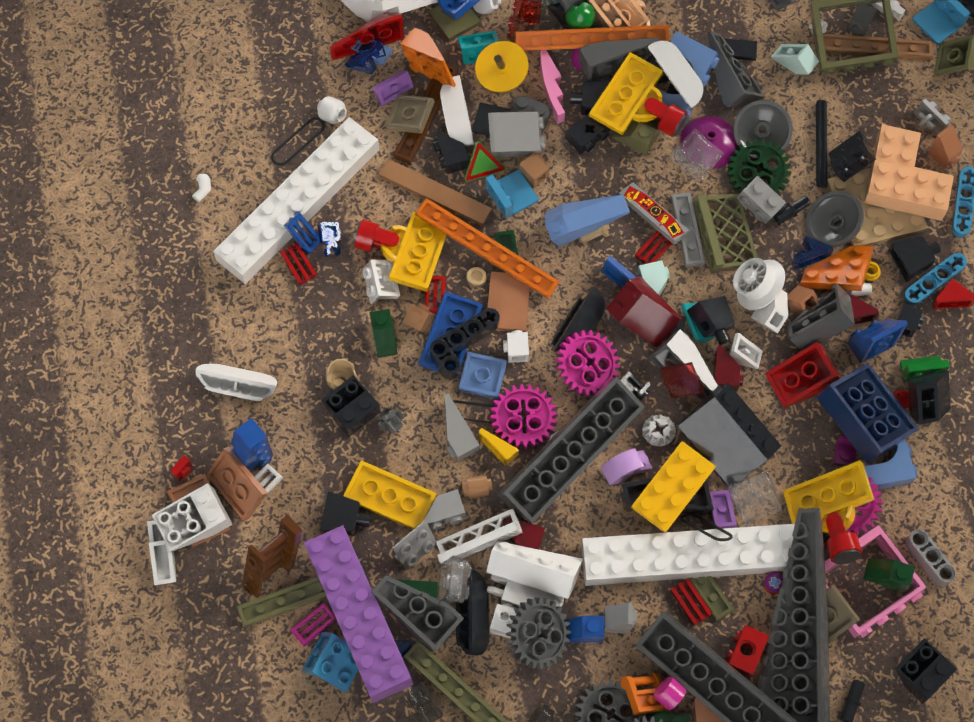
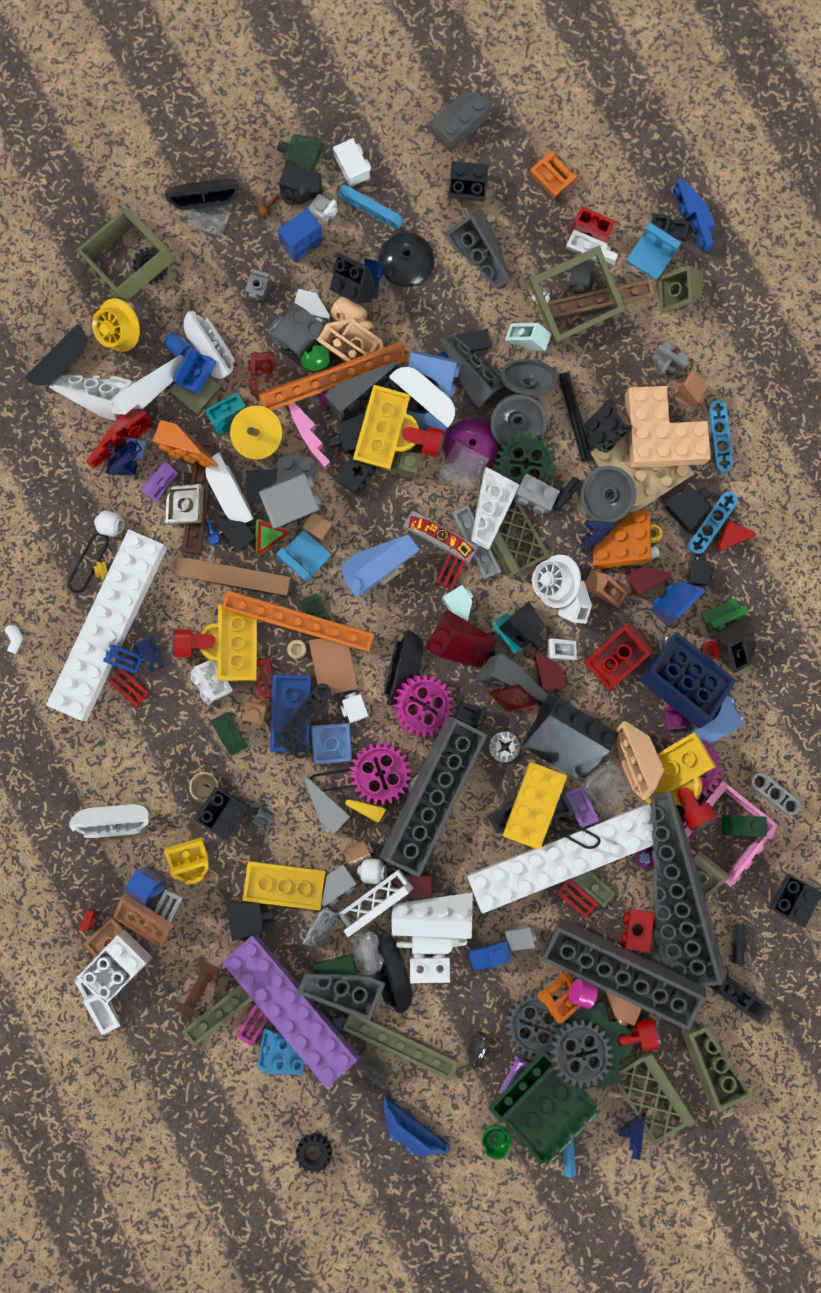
camera: 20 degrees left, 15 degrees up
dark grey gear [506,597,571,669] -> none
blue tile [601,256,636,288] -> none
lavender brick [601,448,652,485] -> none
dark grey wedge [787,283,855,351] -> none
none -> yellow plate [93,561,108,580]
none -> yellow slope [164,837,209,884]
none -> blue hand [206,520,221,547]
none -> white head [357,858,388,885]
none -> white wing [471,467,519,549]
none -> dark grey dish [501,359,557,396]
none -> light nougat wedge [615,721,664,800]

